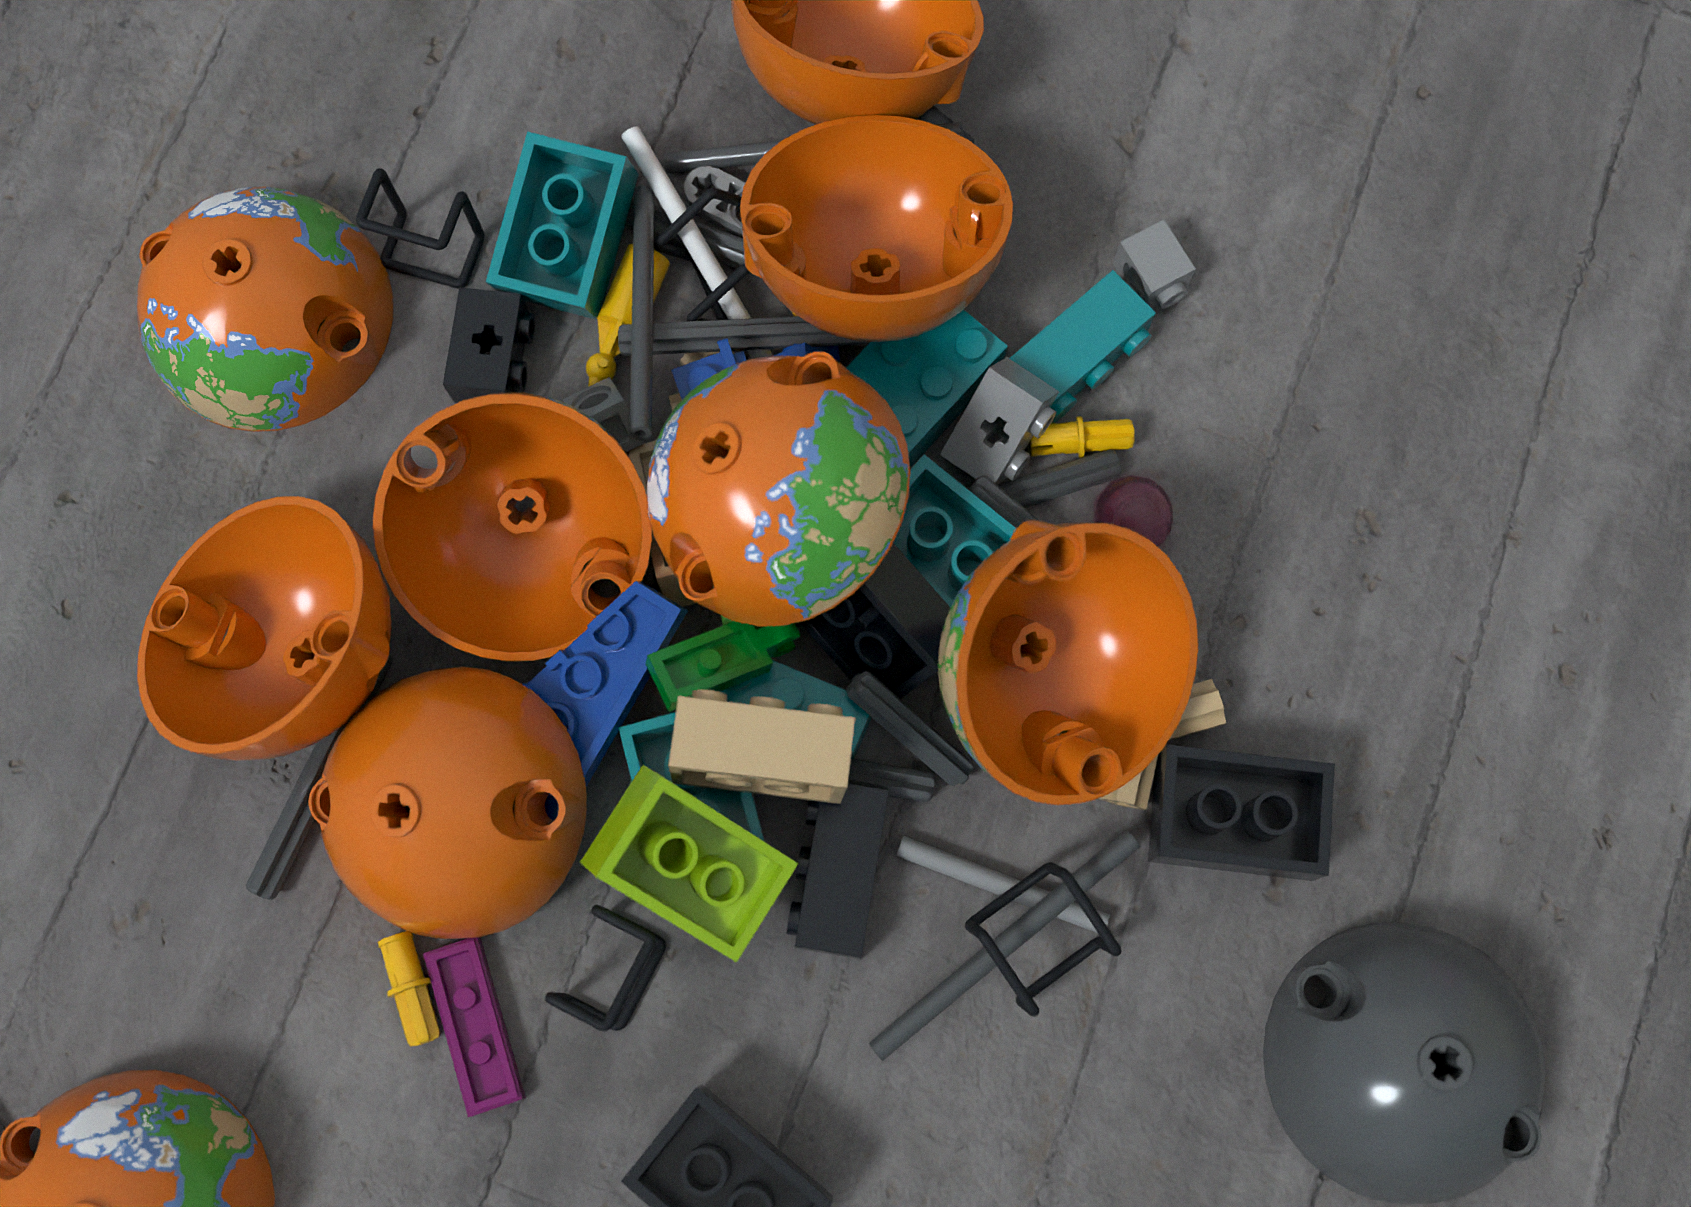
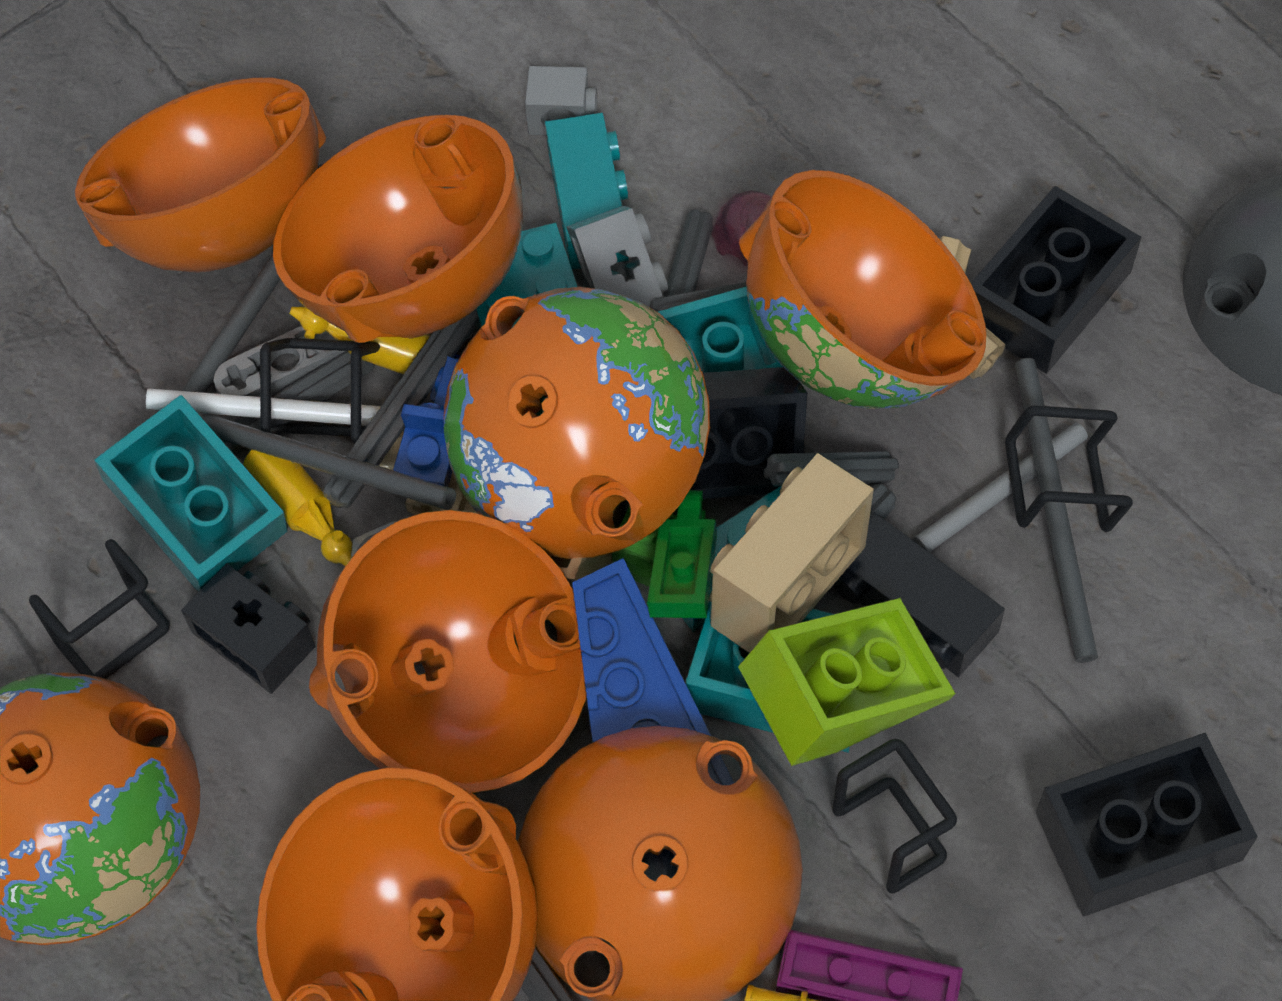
camera: 55 degrees left, 15 degrees down
yellow axle [1030,416,1135,458] -> none

